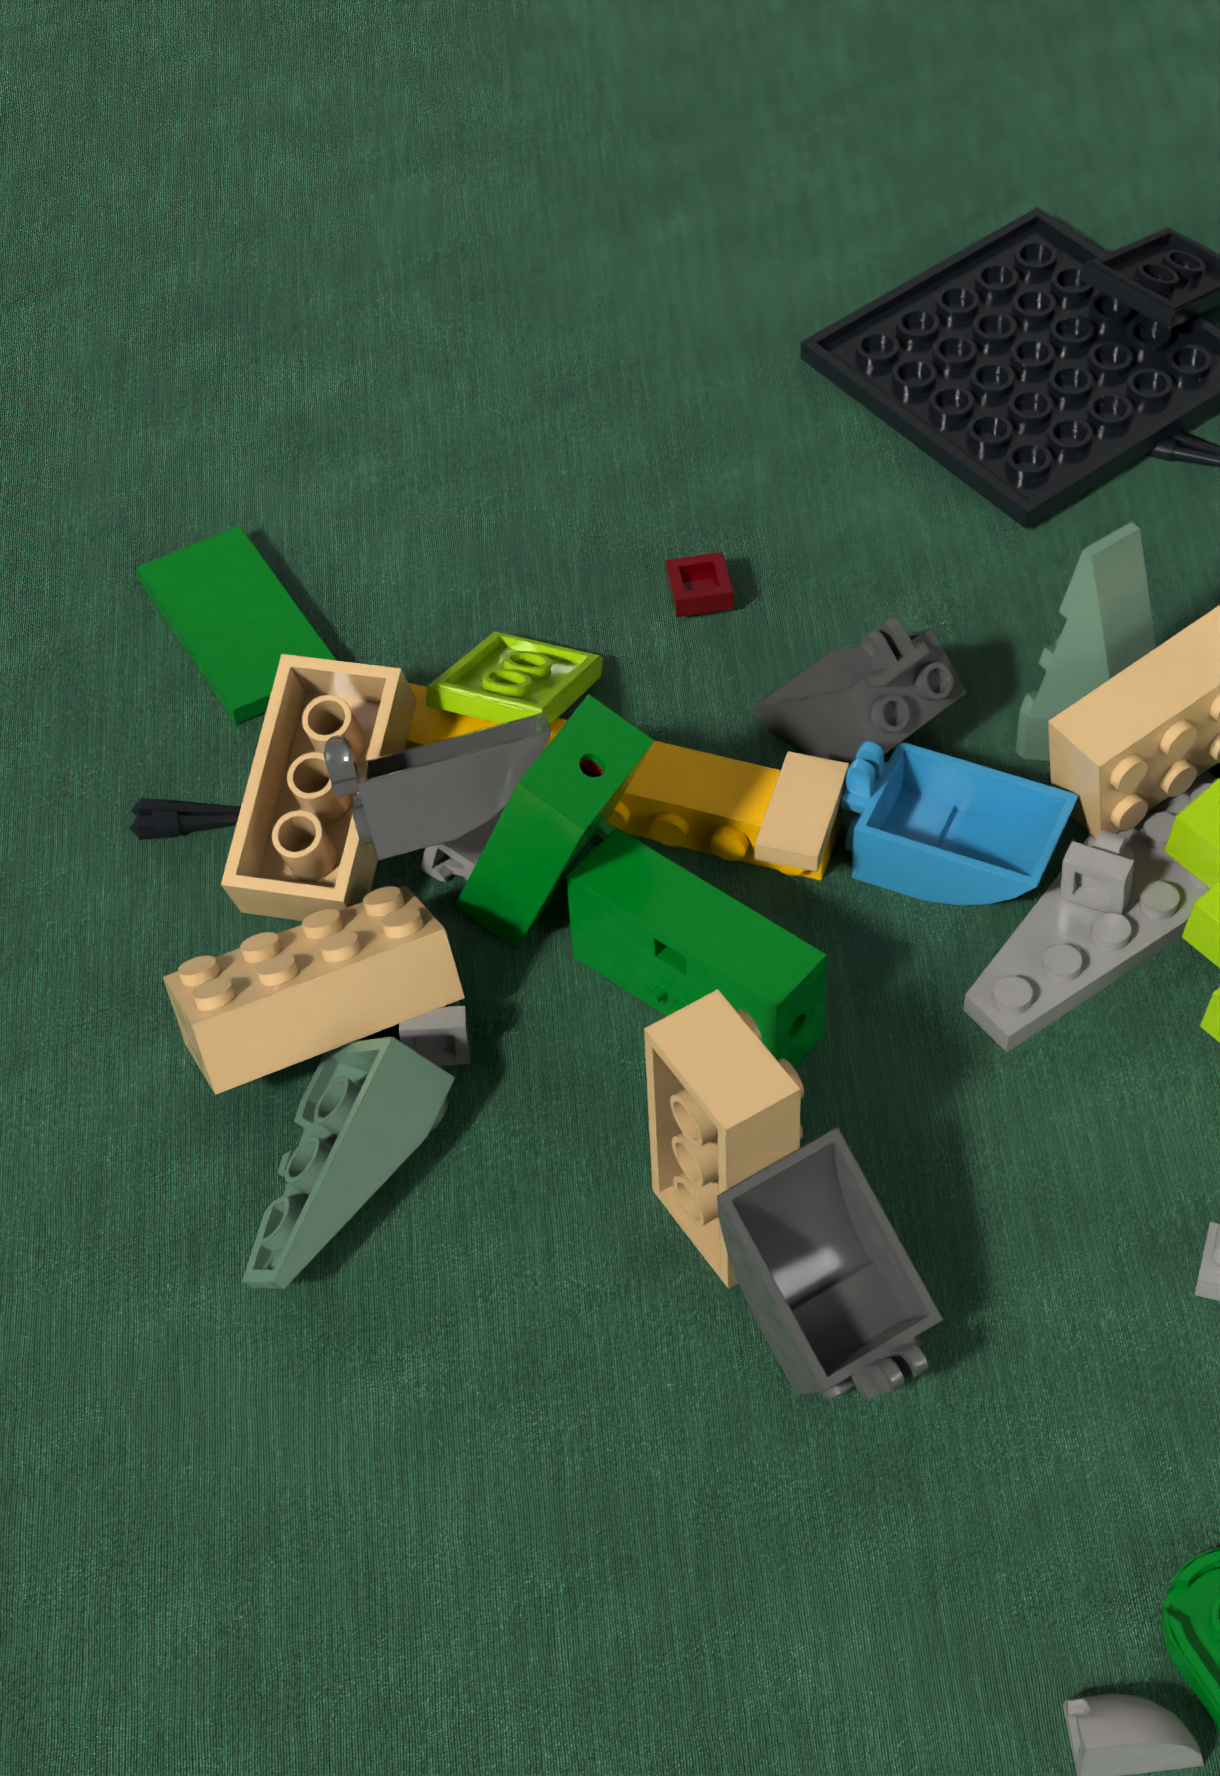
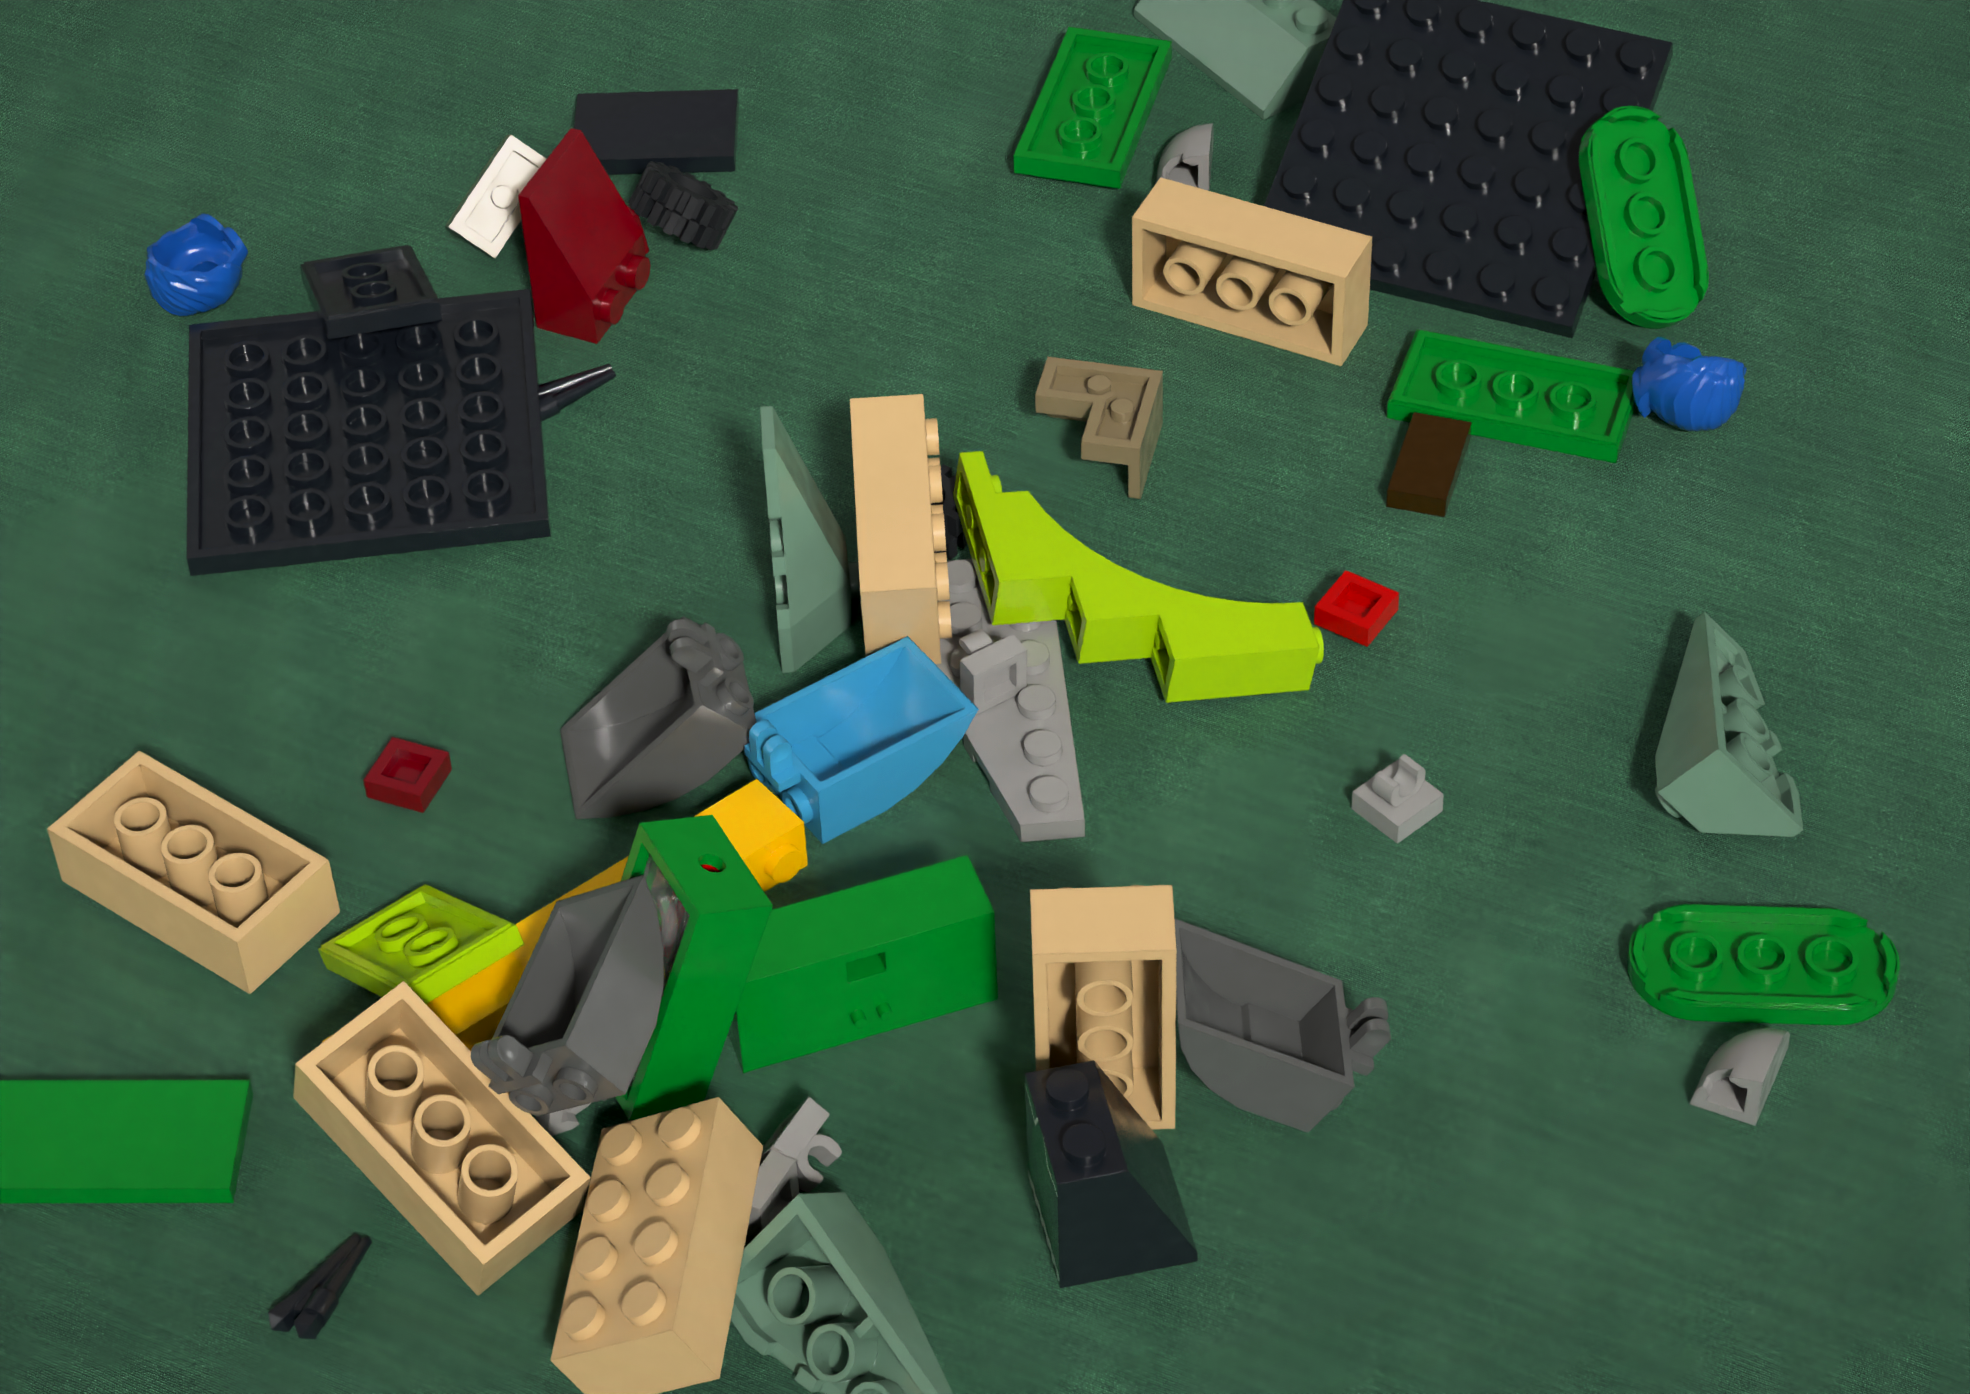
camera: 60 degrees left, 5 degrees down
tan tile [755,751,849,872] -> none
none -> tan brick [47,751,340,994]
none -> blue hair [144,213,248,316]
none -> light grey tile [760,1097,842,1192]
none -> black slope [1025,1060,1198,1288]

